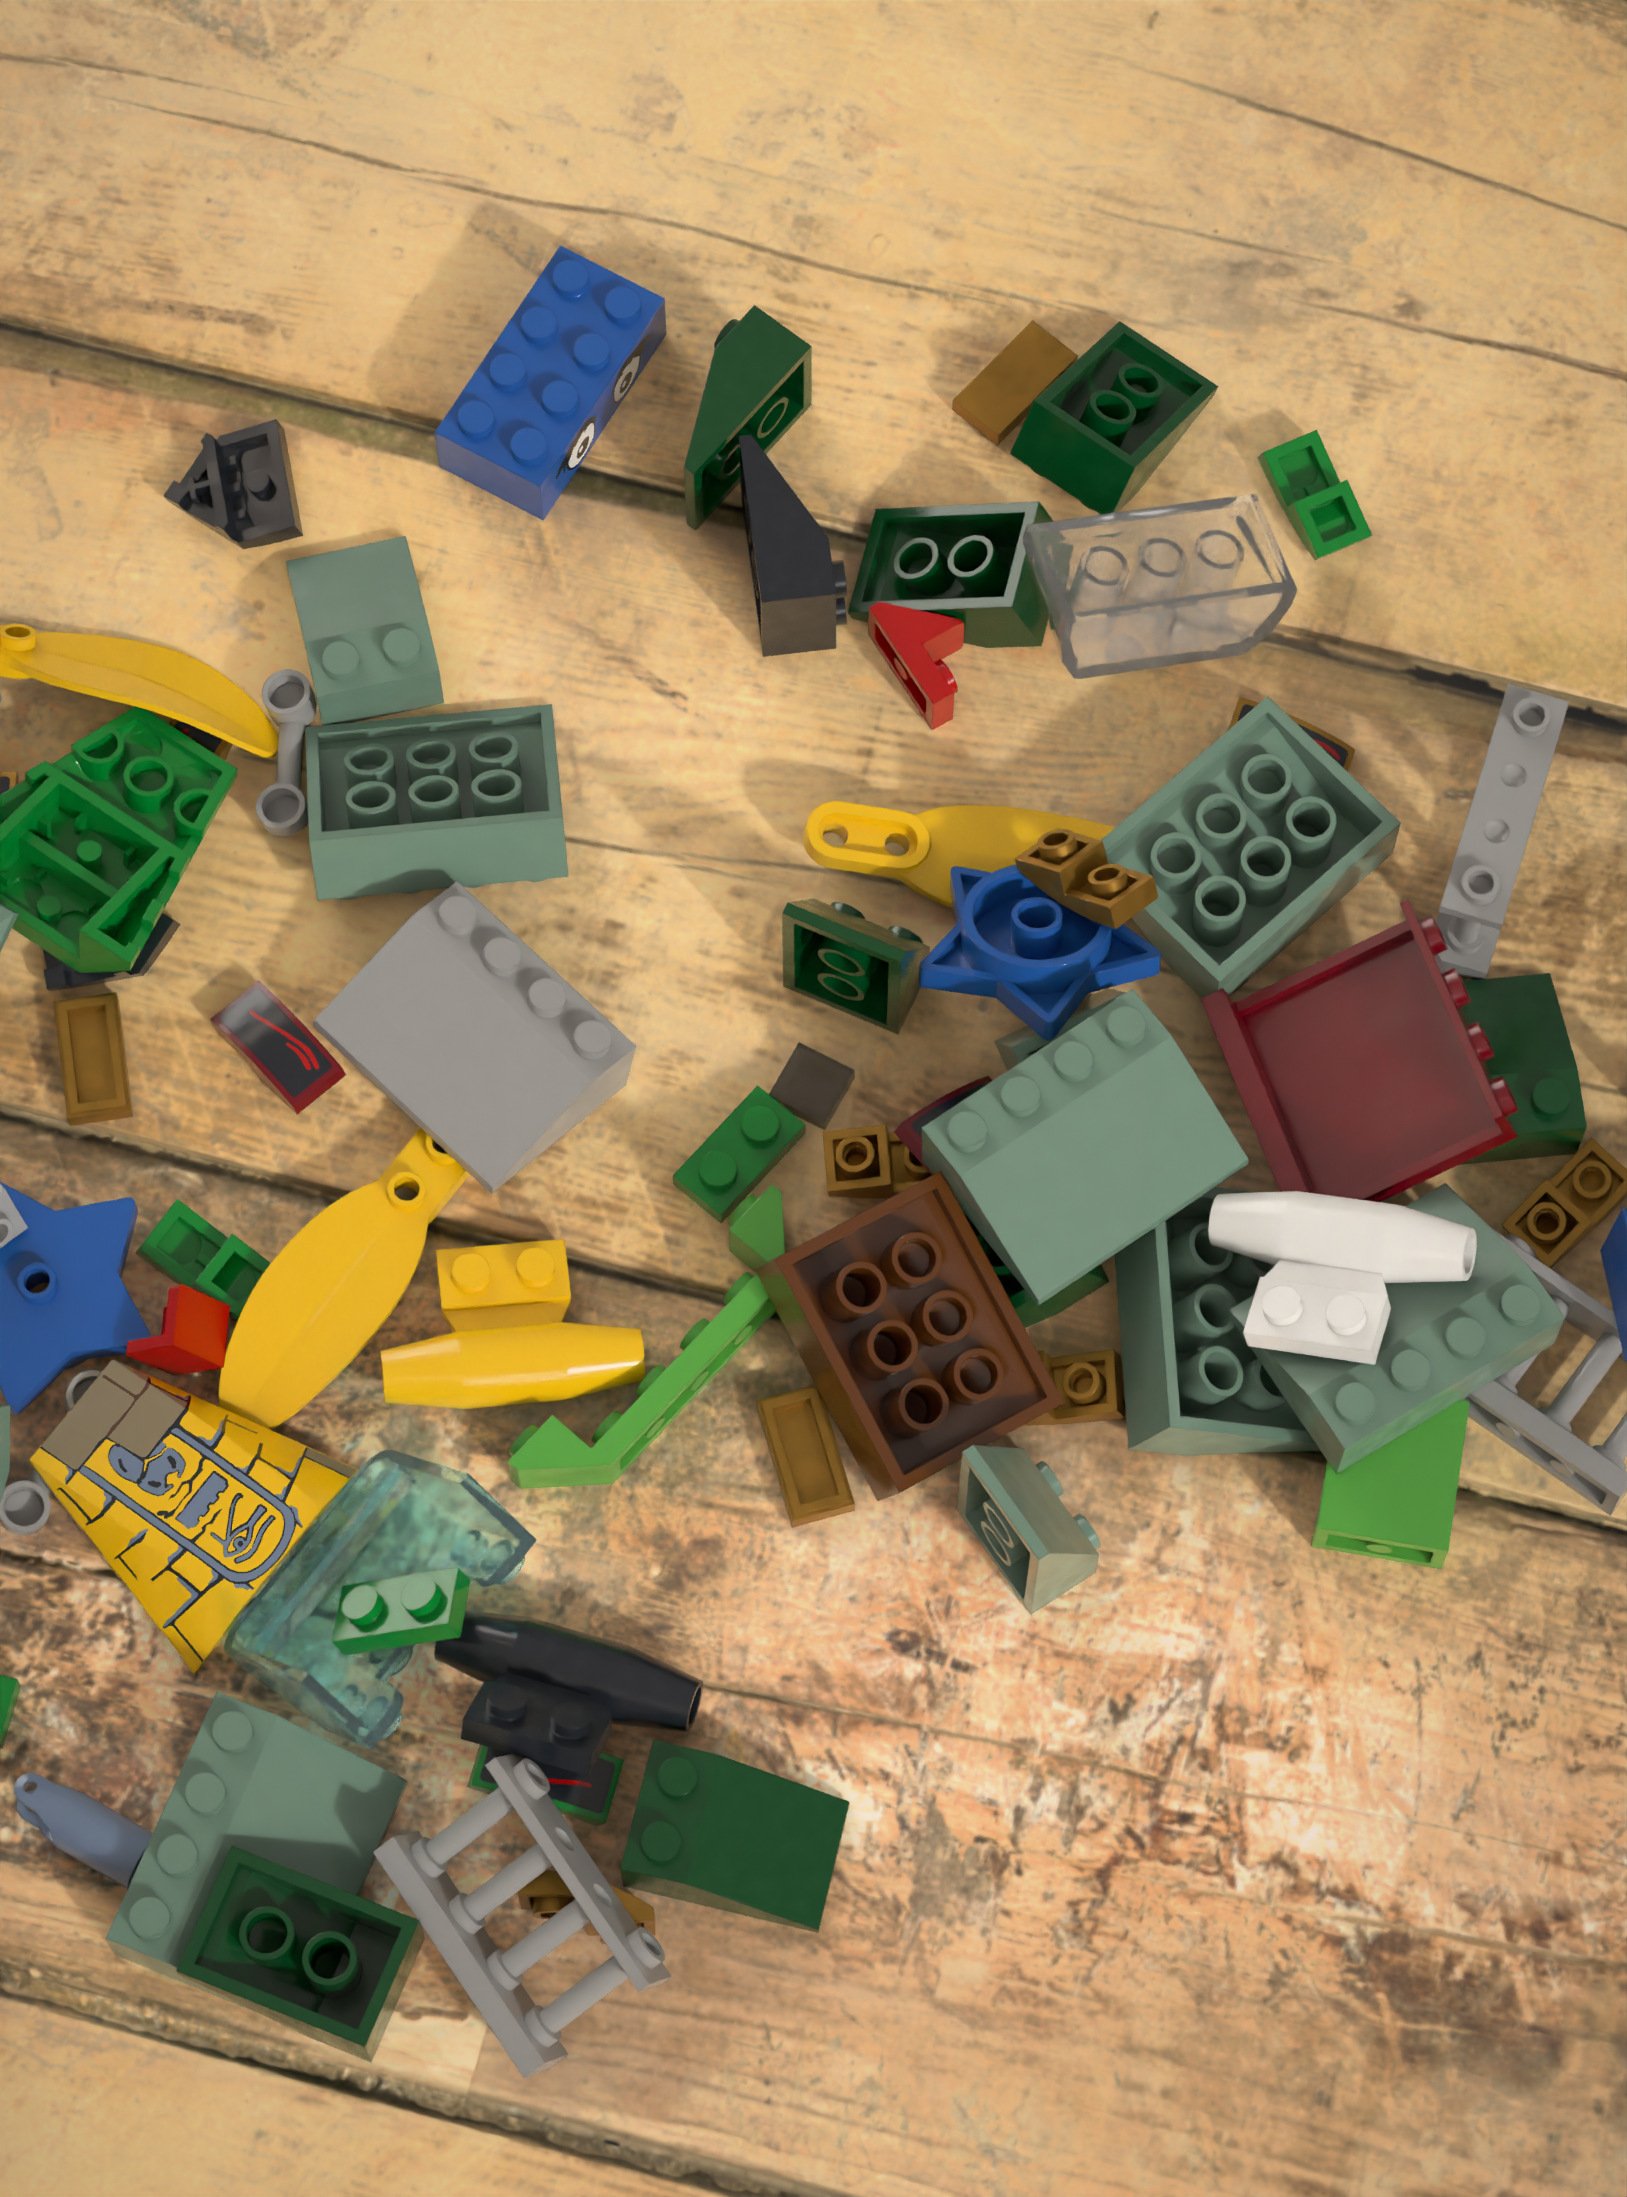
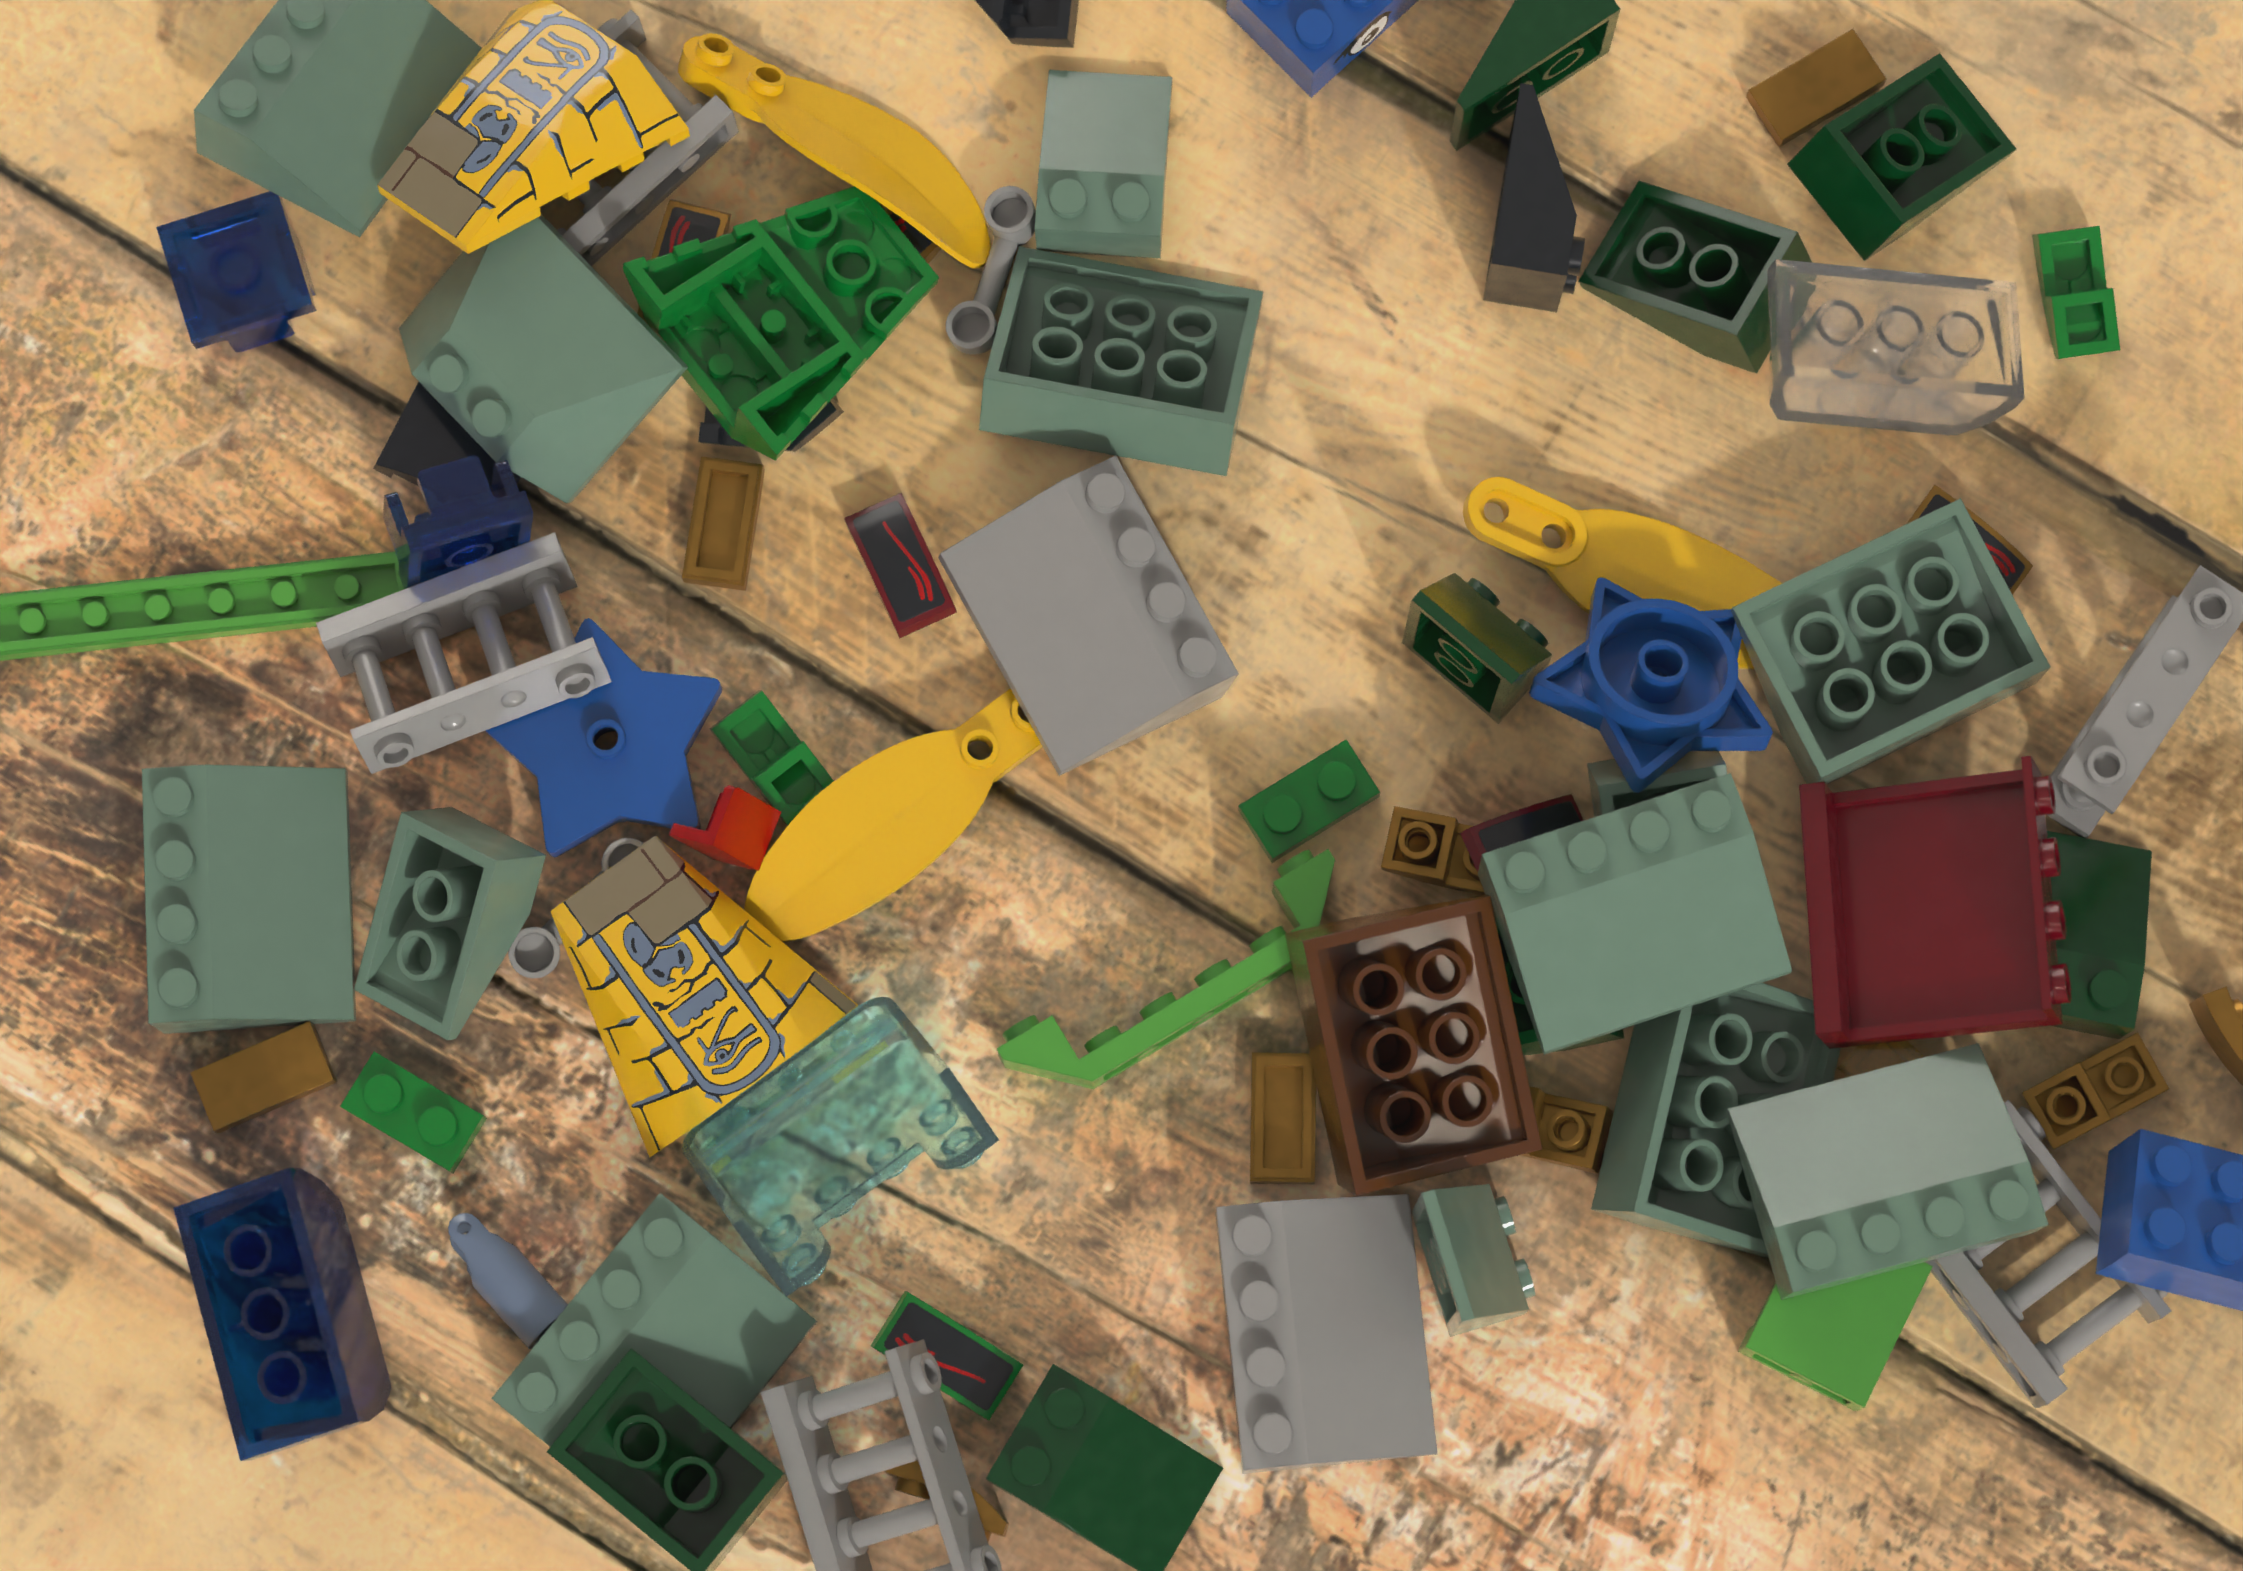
camera: 20 degrees right, 10 degrees up
green plate [331,1567,471,1655] -> none
yellow plate [380,1239,645,1409] -> none
black plate [434,1610,703,1776] -> none
clear smoke tile [769,1042,855,1130] -> none
red slope [868,602,964,730] -> none
pearl gold slope [1015,828,1159,929] -> none
white plate [1208,1191,1477,1365] -> none
none -> light grey slope [1215,1194,1438,1474]

